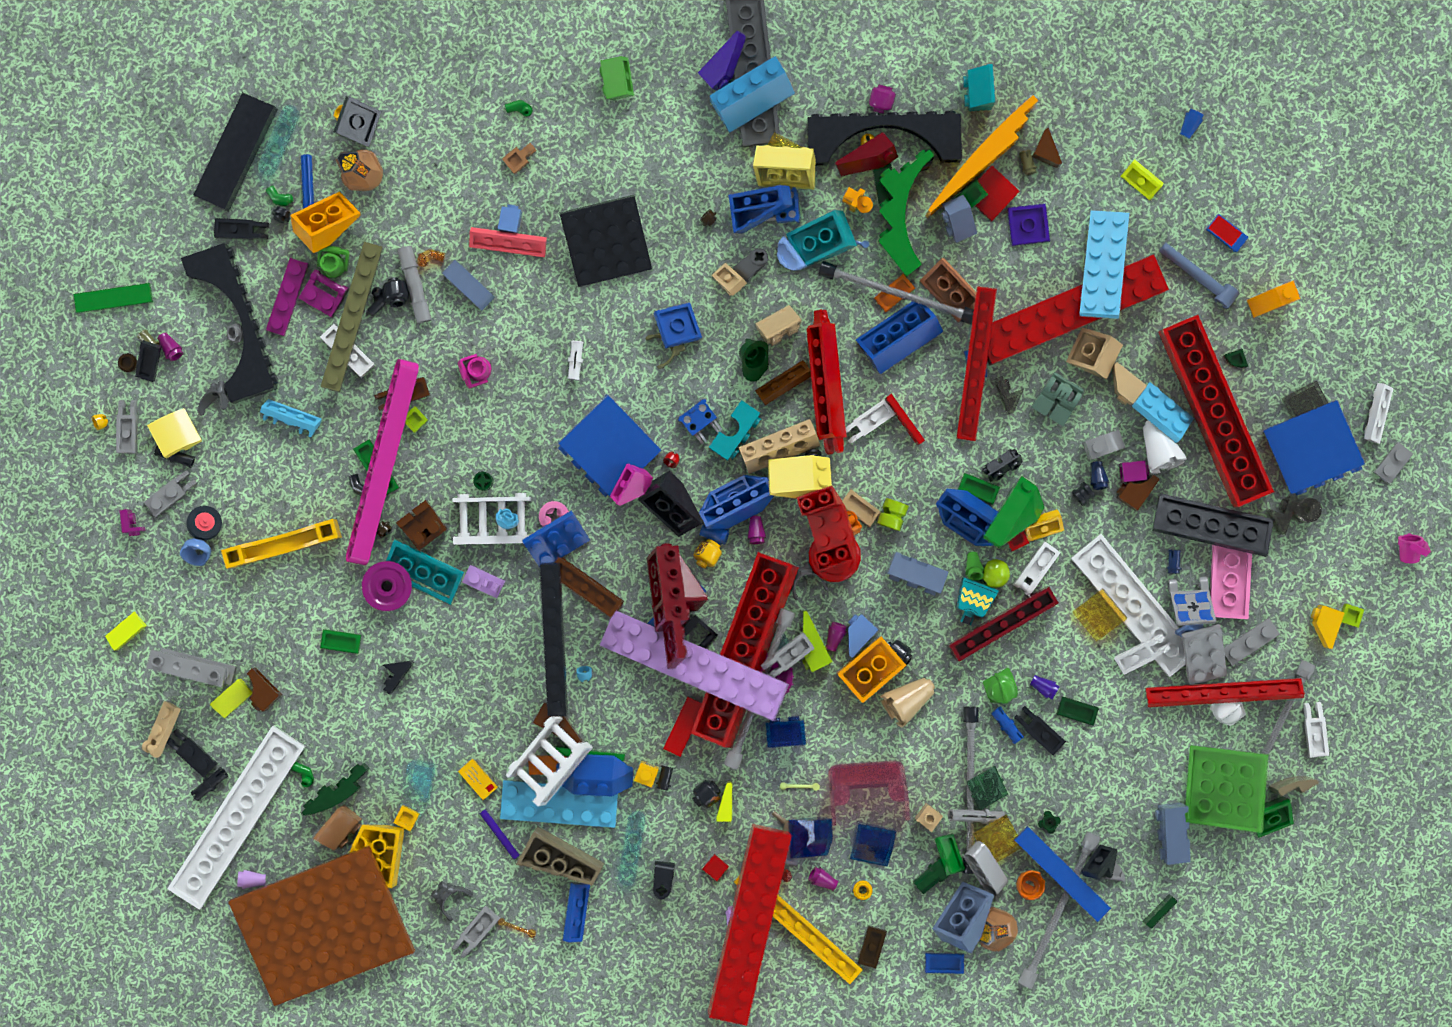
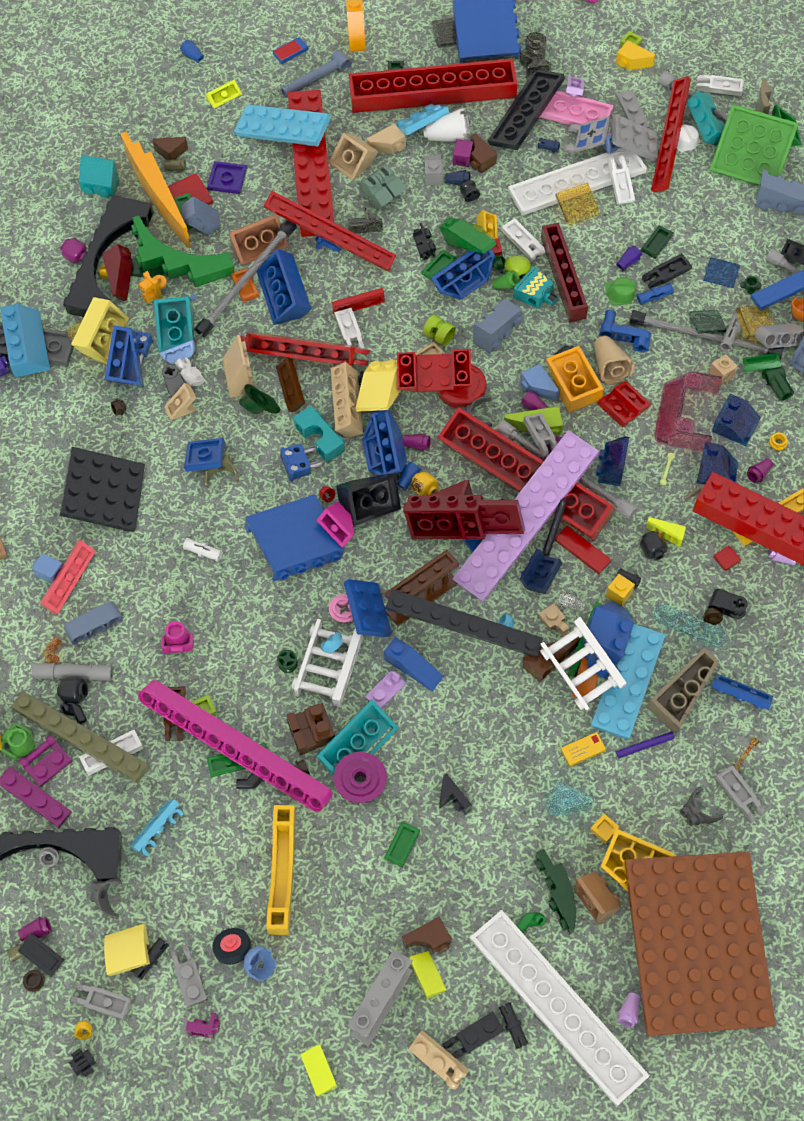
camera: 75 degrees left, 25 degrees down
none -> black gear [69,1048,96,1077]
none -> white plate [175,357,205,387]
none -> blue slope [384,636,444,691]
none -> dark green plate [492,254,506,274]
none -> dark blue bracket [520,549,562,594]
none -> tan plate [538,604,570,637]
none -> black bar [542,500,567,556]
none -> clear cone [555,591,586,613]
none -> lavender plate [566,76,584,97]
none -> red slope [597,381,651,428]
none -> blue beam [599,310,651,353]
none -> teal arch [686,91,725,145]
none -> clear blue piece [703,257,740,288]
none -> dark brown plate [703,608,723,626]

